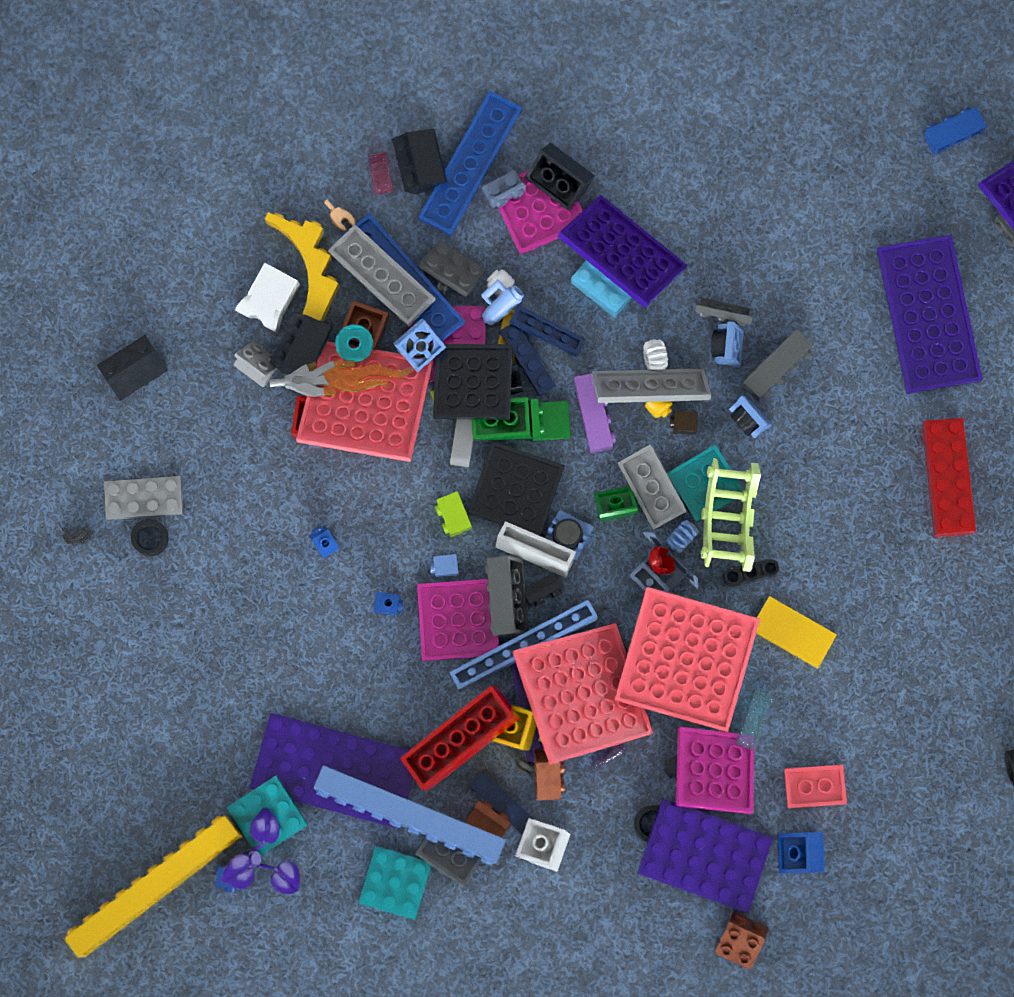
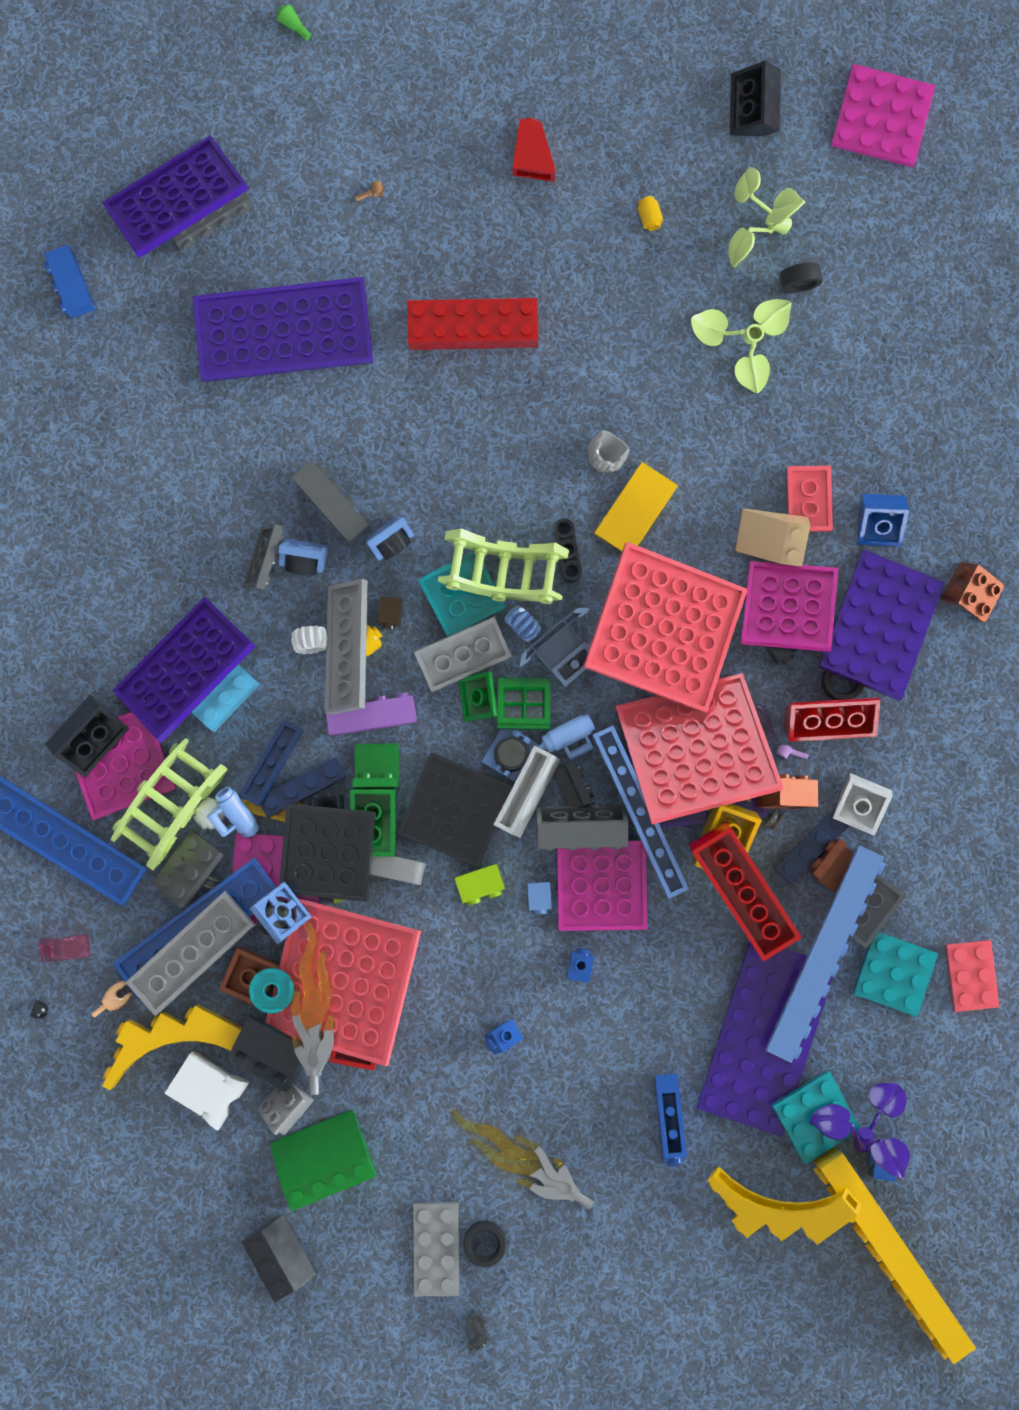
camera: 90 degrees left, 5 degrees up
black slope [392,129,447,194] -> none
sand blue bracket [482,170,526,208] -> none
red hair [649,545,675,575] -> none
clear light blue tile [736,689,773,751] -> none
none -> black hinge [30,1000,48,1019]
none -> yellowish green fence [111,738,228,870]
none -> green slope [269,1109,377,1211]
none -> piece [452,1109,594,1210]
none -> green piece [497,678,550,730]
none -> light blue piece [538,714,595,761]
none -> light grey hair [587,430,630,473]
none -> blue slope [654,1074,687,1167]
none -> yellowish green plant [691,299,792,393]
none -> yellow arch [707,1166,862,1245]
none -> tan slope [735,508,810,567]
none -> lavender hand [776,745,809,759]
none -> red slope [784,698,881,742]
none -> coral plate [945,940,1000,1012]

